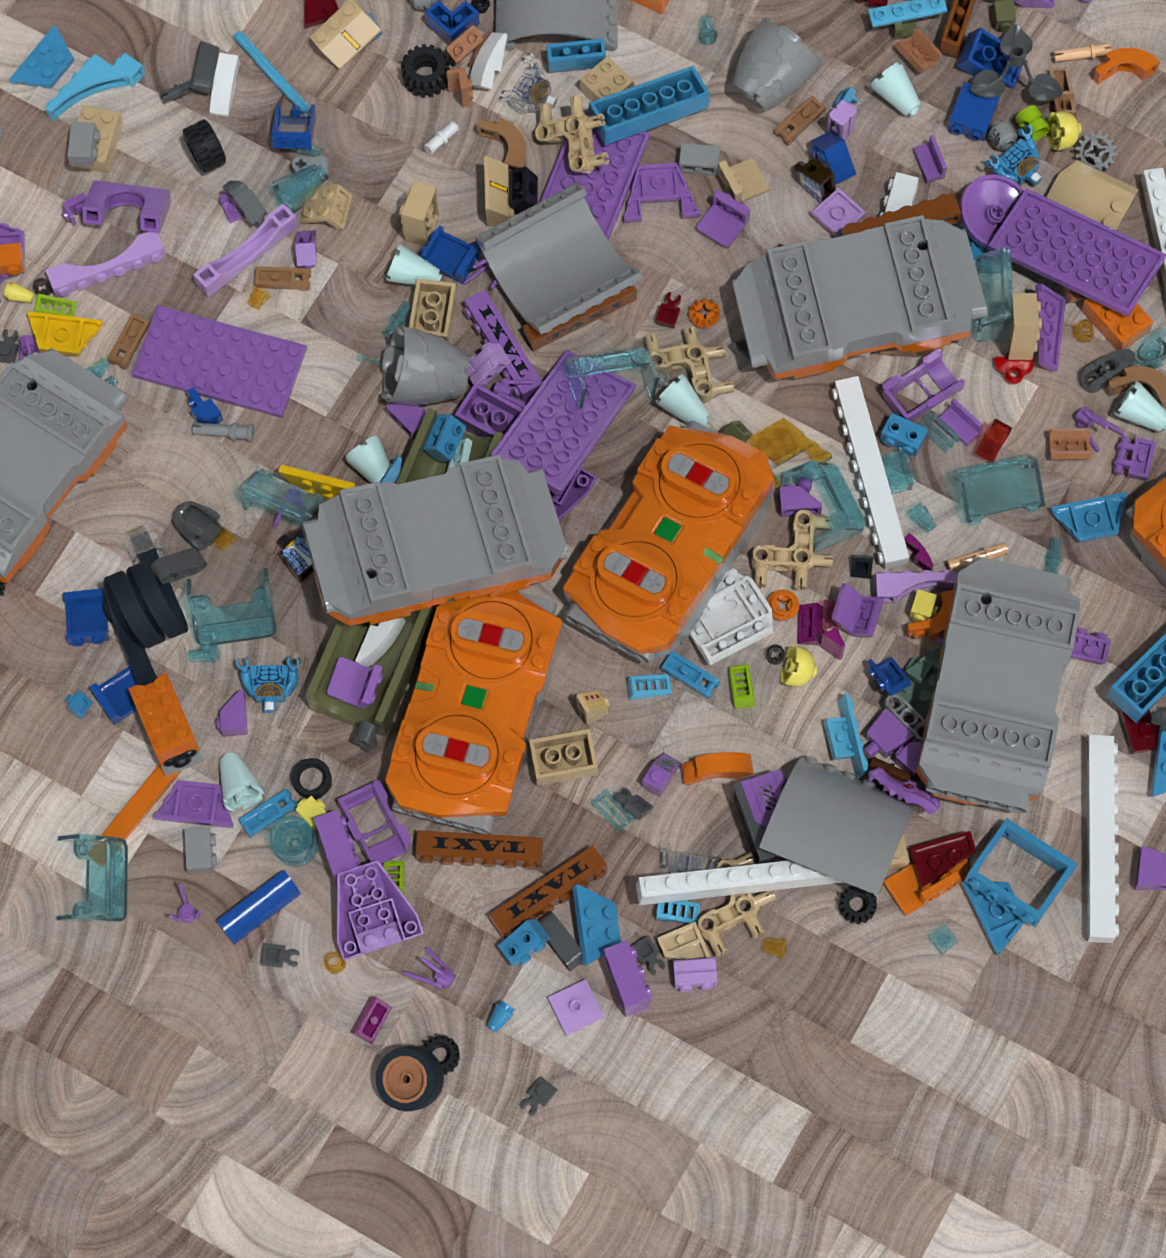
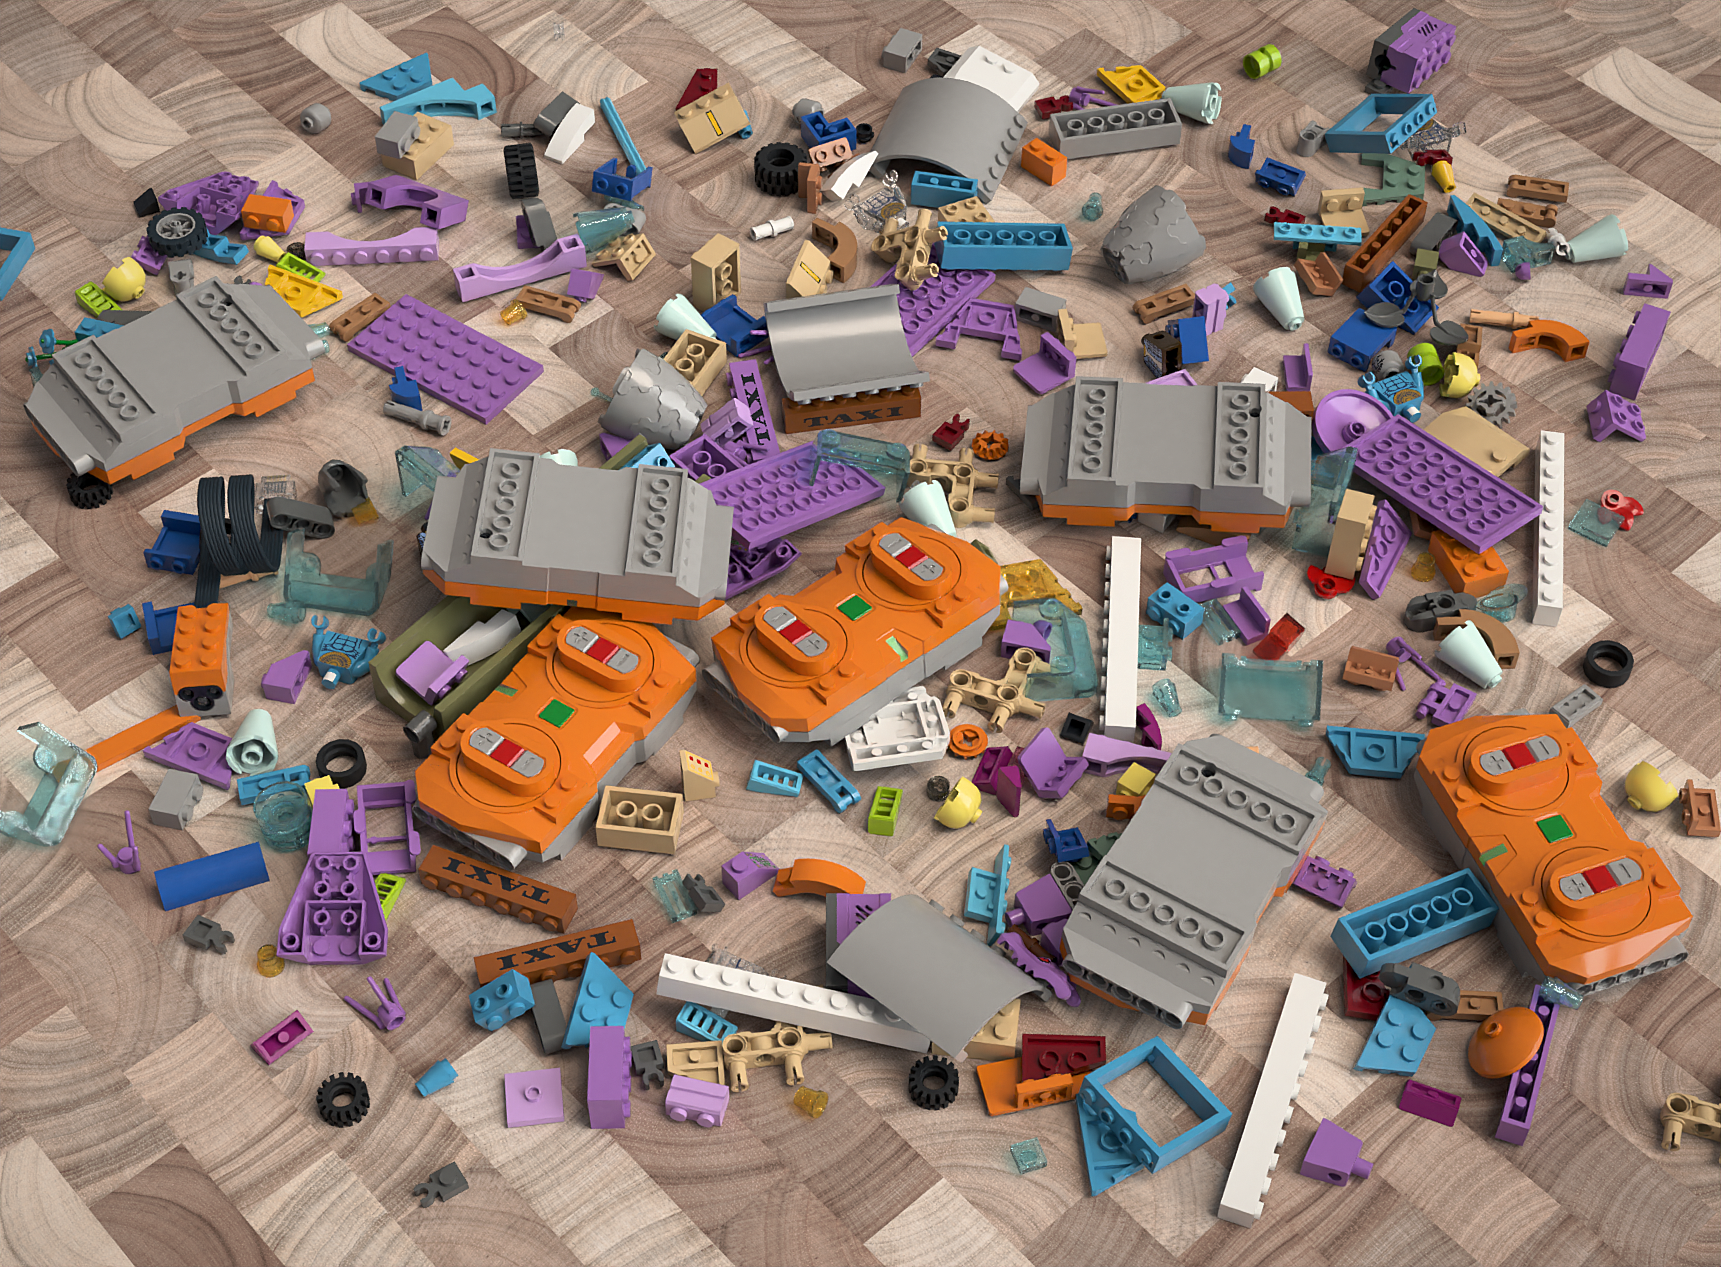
camera: 15 degrees right, 20 degrees down
wheel [375,1046,444,1112] -> none
black brick [509,166,538,213] -> none

